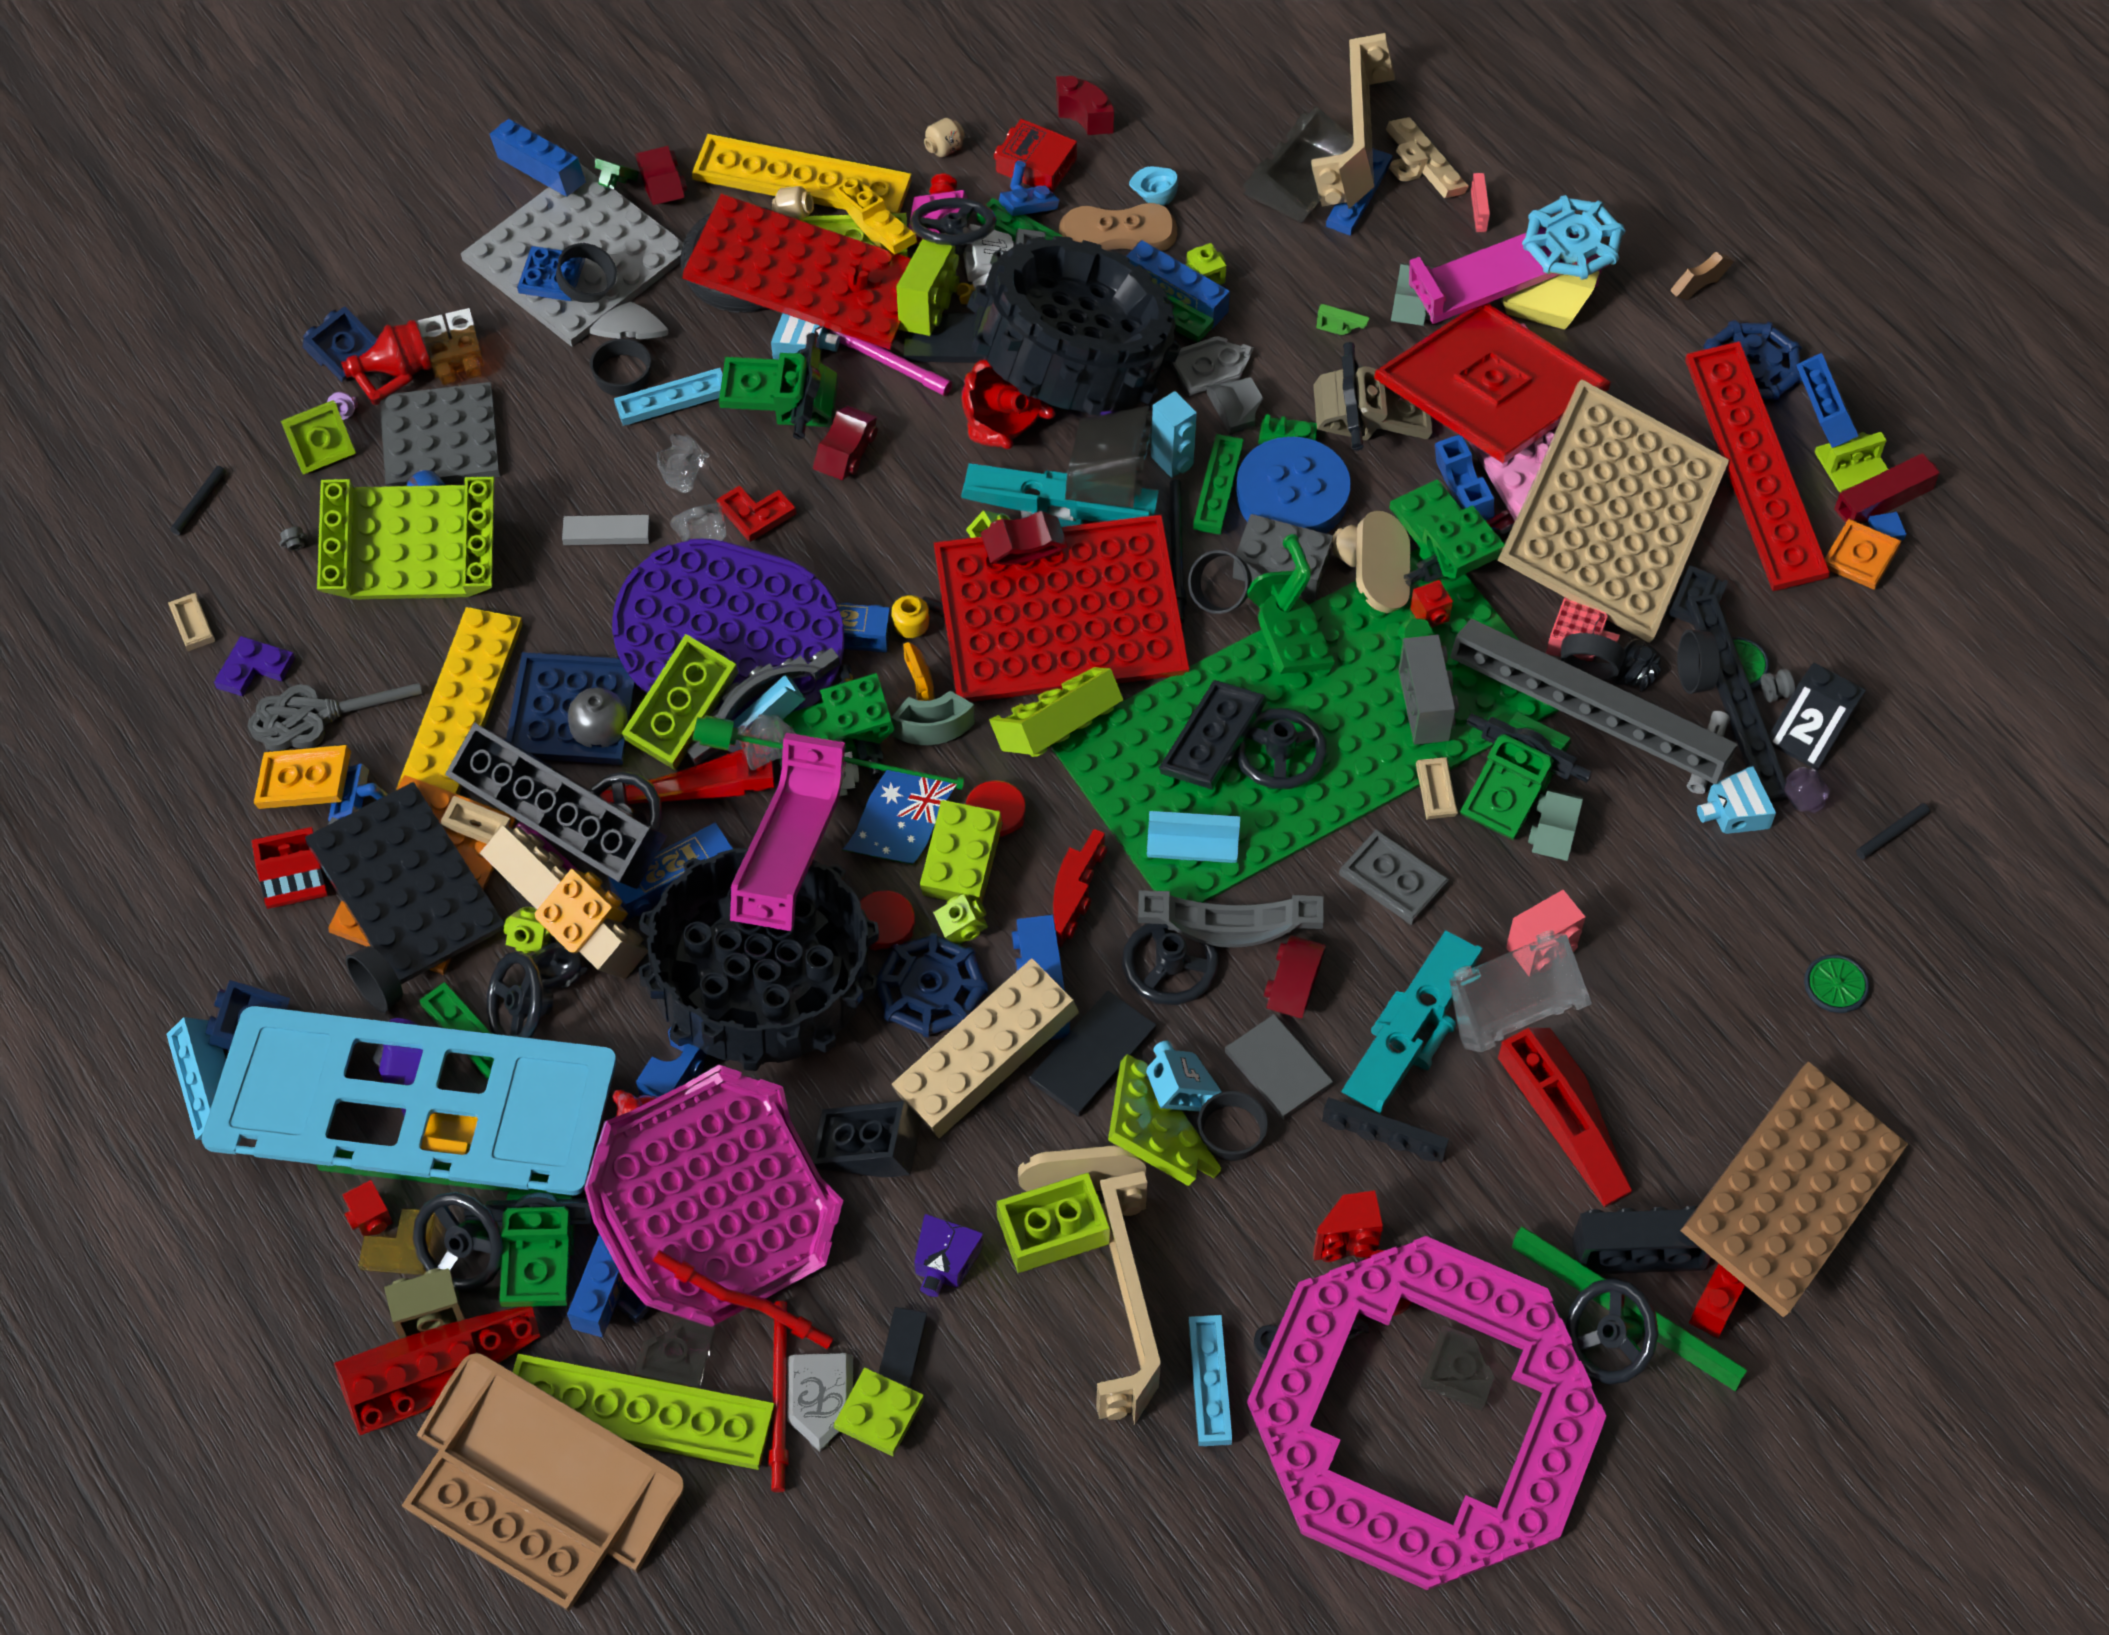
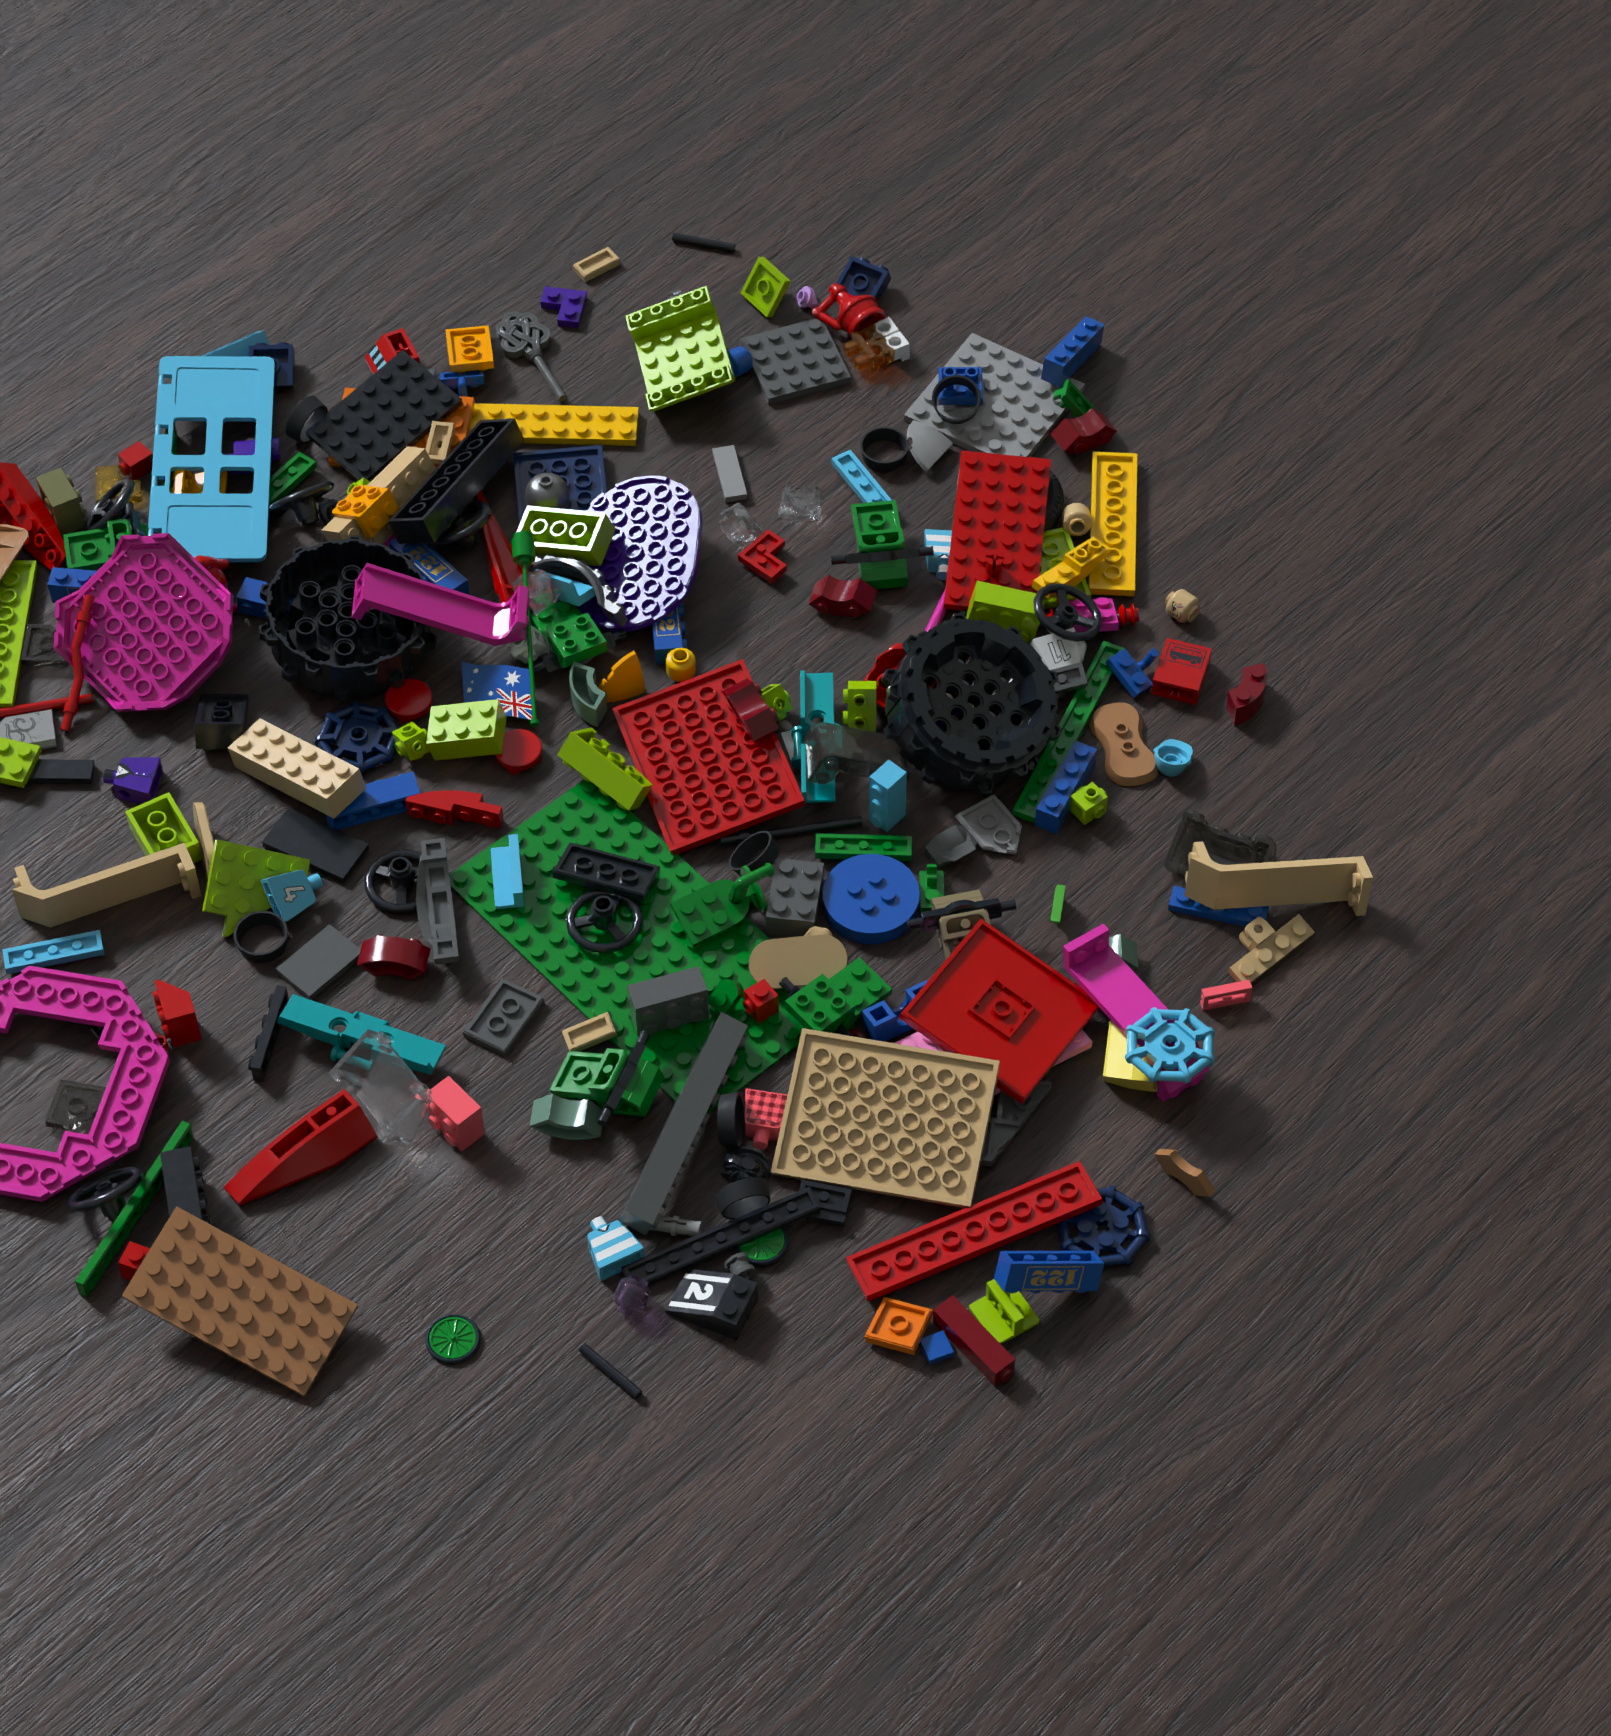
camera: 80 degrees right, 5 degrees down
none -> lime brick [843,681,876,733]

